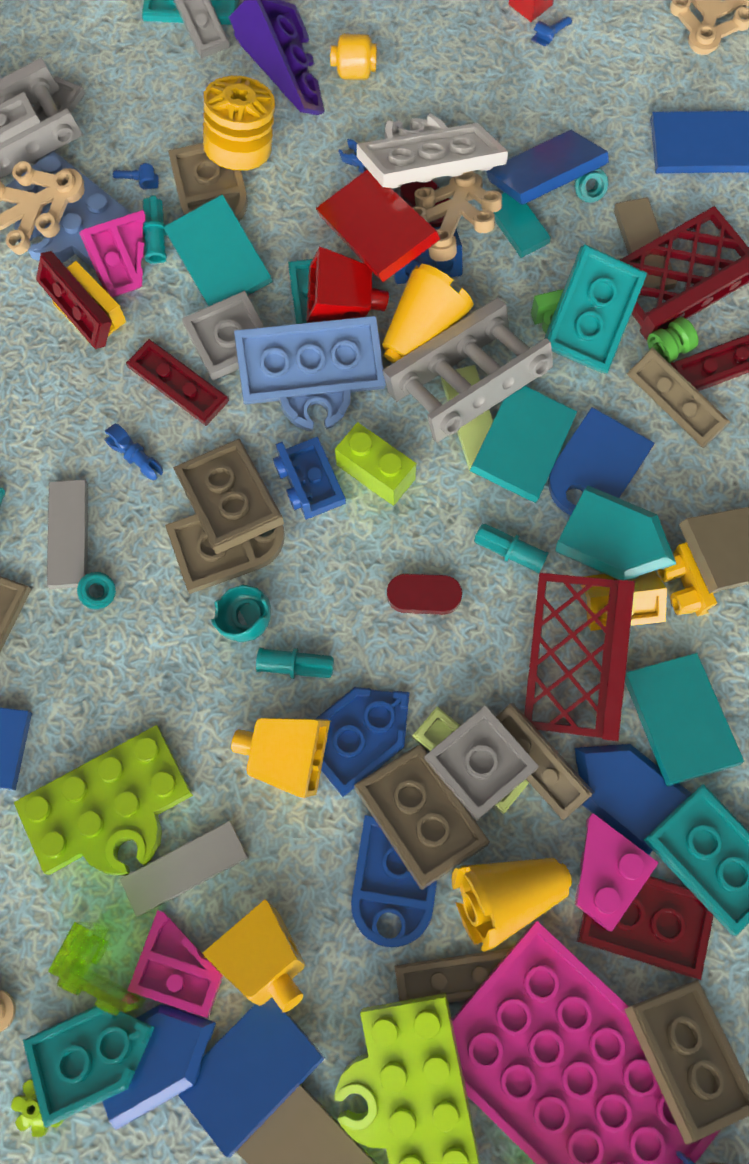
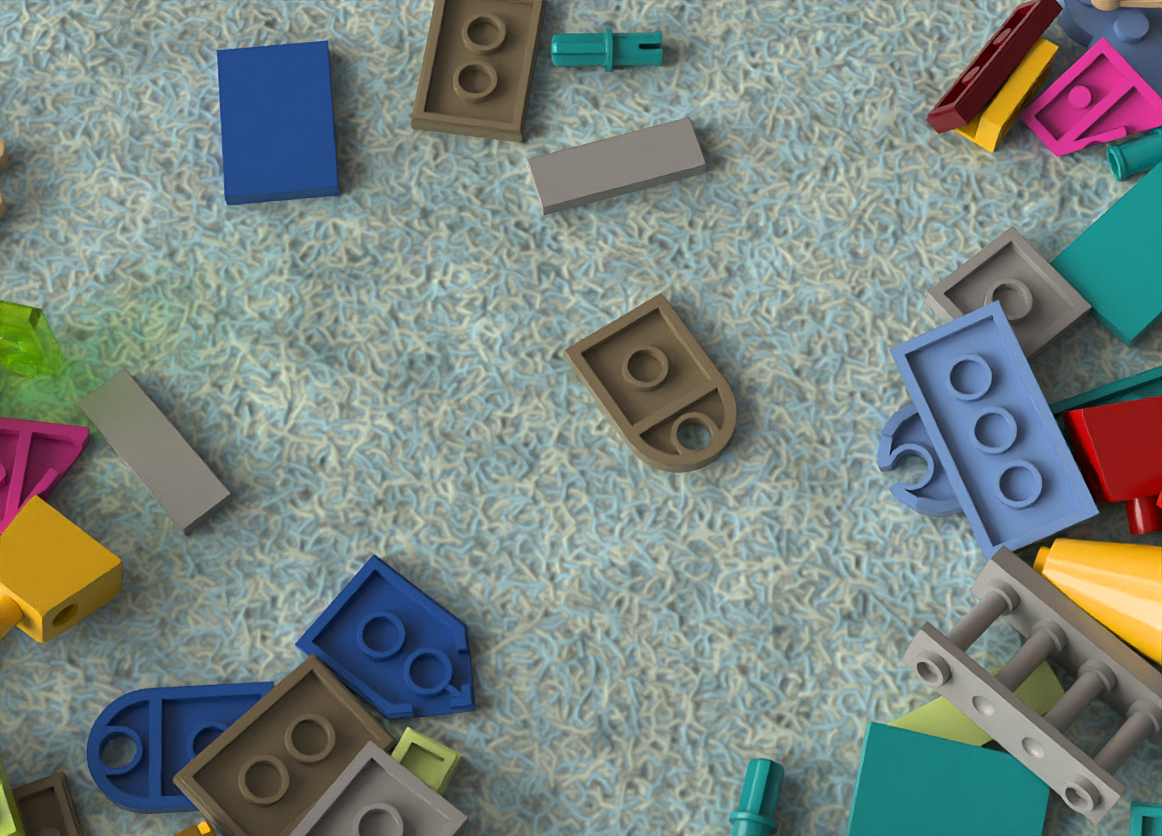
camera: 75 degrees right, 5 degrees down
lime plate [13,725,193,876] -> none
teal plate [77,572,116,610] -> none
blue piece [104,423,163,480] -> none
dark red tile [126,339,229,426] -> none
dark tan tile [173,438,284,555] -> none
teal hair [211,584,271,643] -> none
yellow torso [231,718,330,798] -> none
teal axle [256,647,334,679] -> none
blue bracket [273,436,346,520] -> none
lime brick [335,422,416,506] -> none
dark red tile [387,574,462,615] -> none

